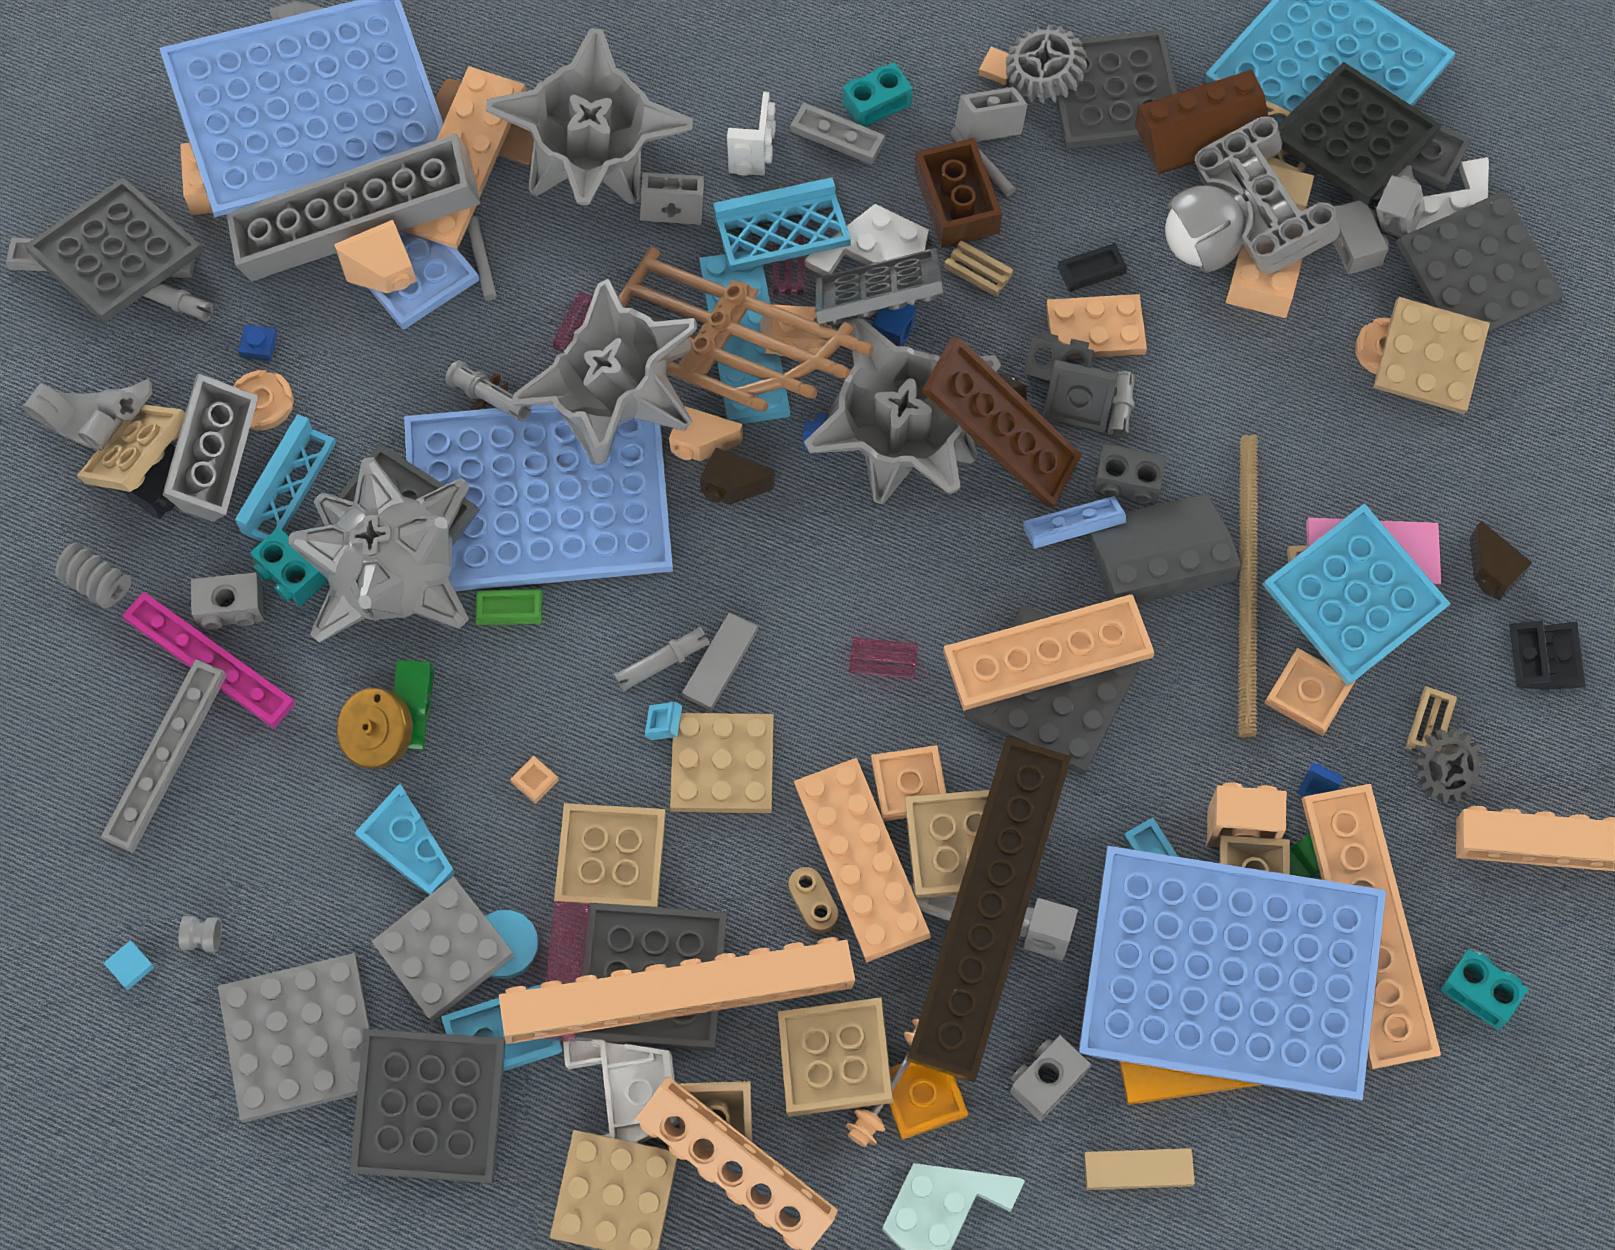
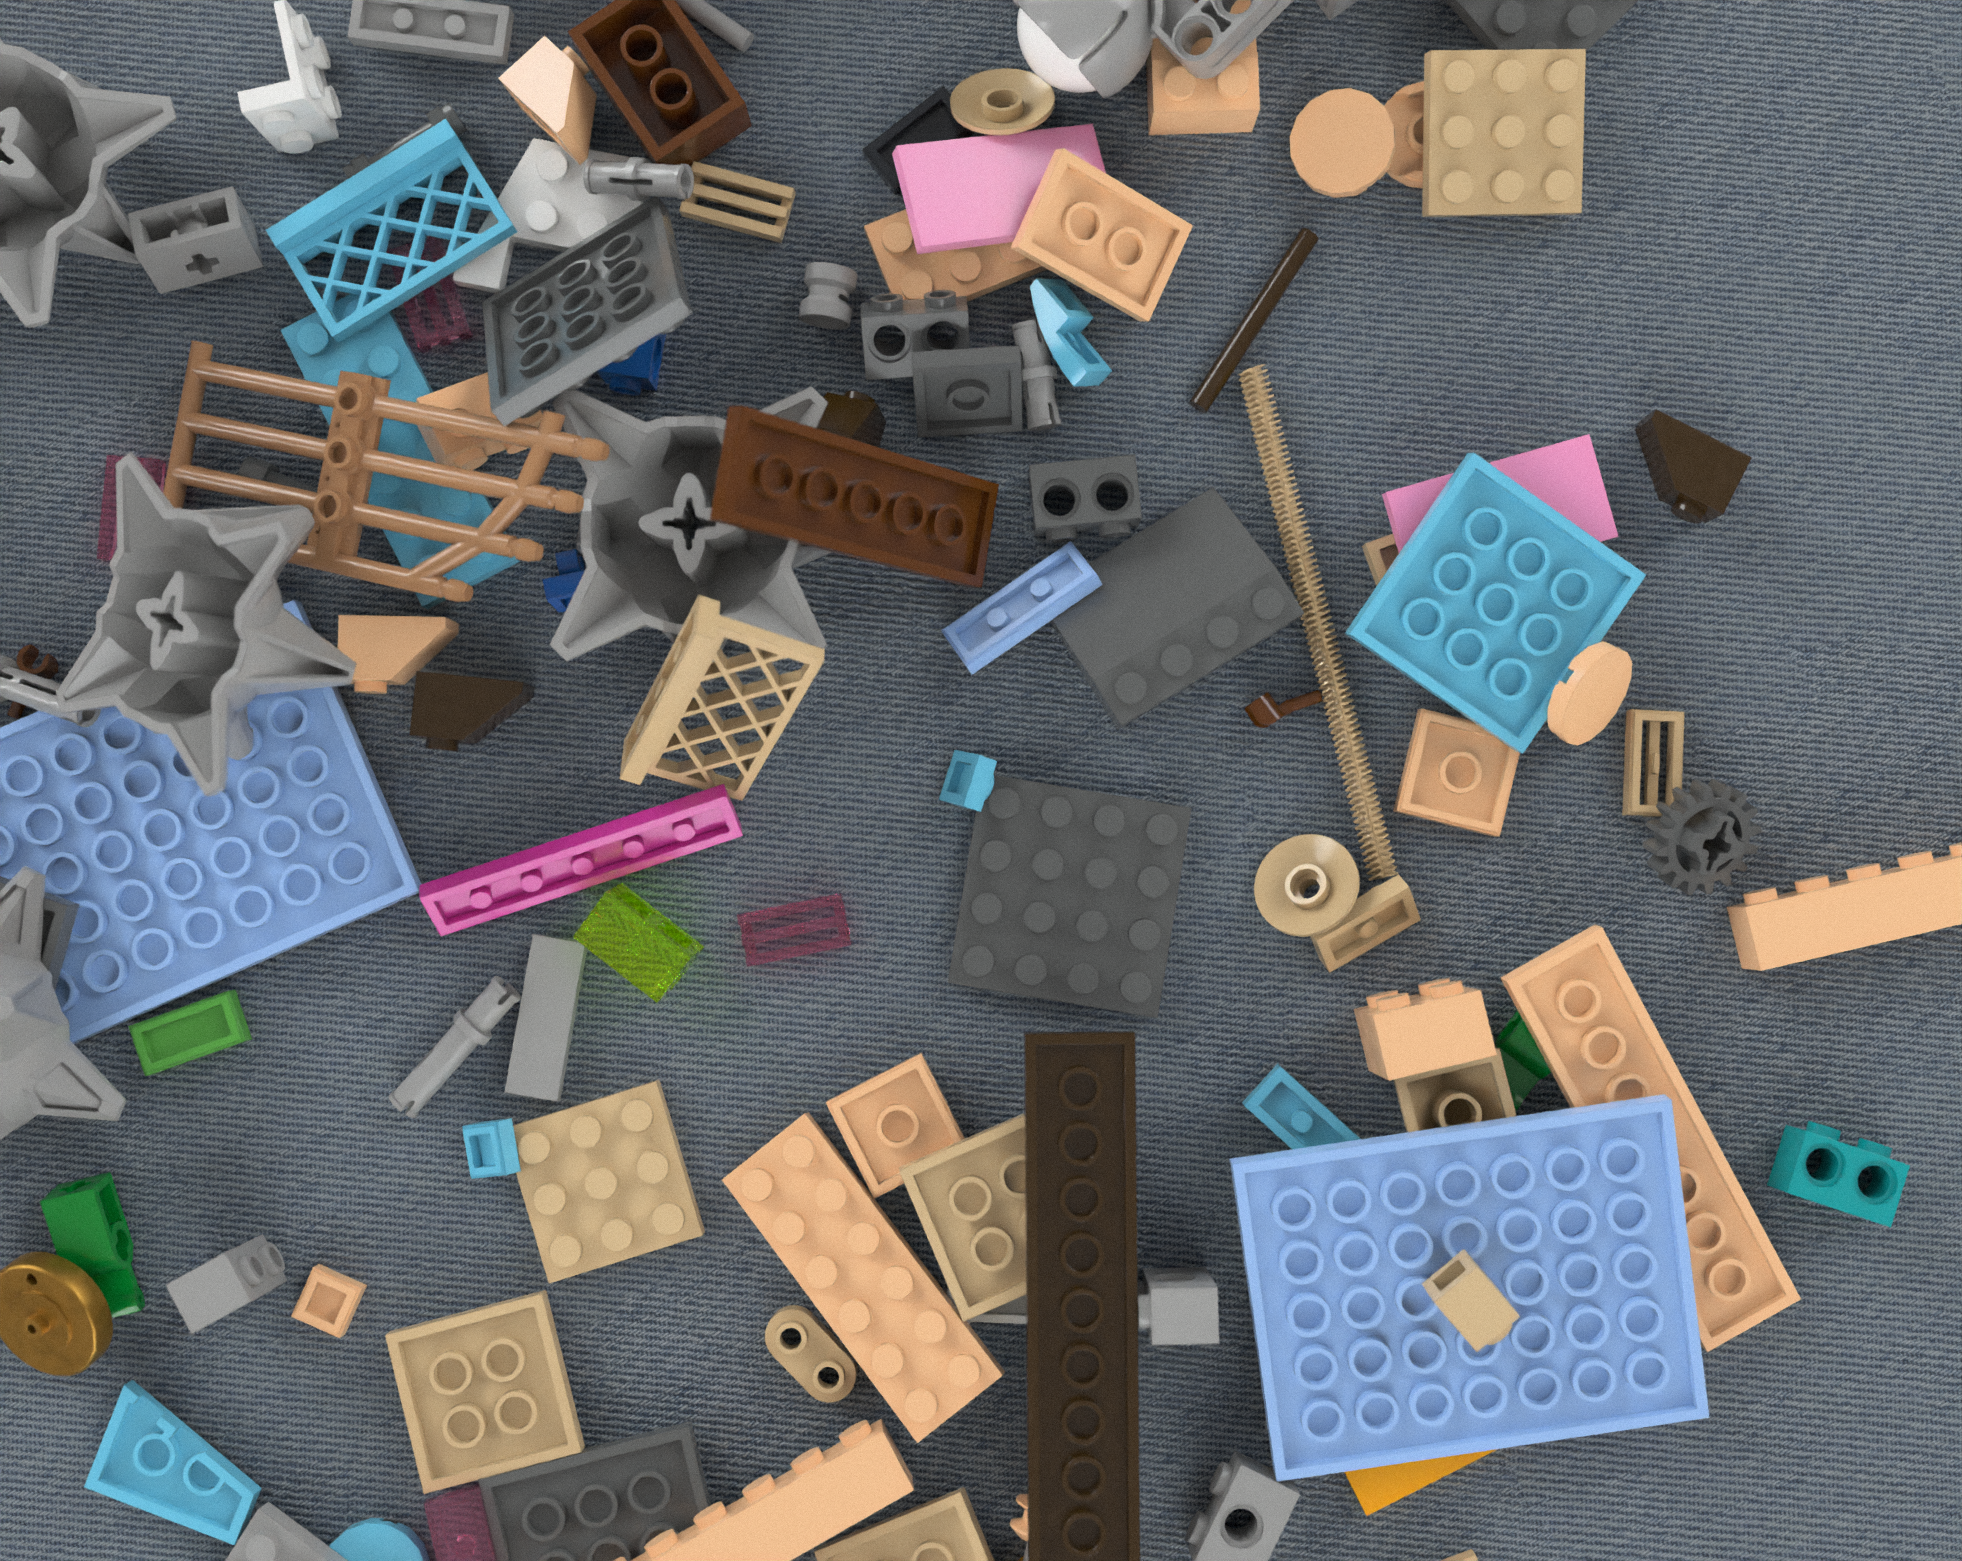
camera: 15 degrees left, 20 degrees up
light nougat plate [943,594,1155,711] -> none
blue tile [1297,762,1343,797] -> none
black slope [1509,620,1586,689] -> none
none -> light grey brick [166,1234,288,1334]
none -> dark pink plate [419,784,743,936]
none -> light nougat slope [498,36,597,165]
none -> clear neon green hinge [573,883,705,1003]
none -> light grey pin [583,157,694,201]
none -> tan fence [620,595,825,801]
none -> light grey wheel [798,262,858,330]
none -> bright pink tile [892,124,1106,254]
none -> medium azure plate [939,750,997,812]
none -> tan dish [950,68,1055,135]
none -> light nougat plate [1010,148,1193,322]
none -> medium azure slope [1030,278,1112,387]
none -> dark brown bar [1189,228,1319,414]
none -> reddish brown hand [1245,690,1323,728]
none -> tan dish [1254,834,1360,937]
none -> light nougat tile [1290,88,1395,198]
none -> tan plate [1310,874,1421,973]
none -> tan brick [1422,1249,1520,1352]
none -> light nougat tile [1547,641,1632,746]

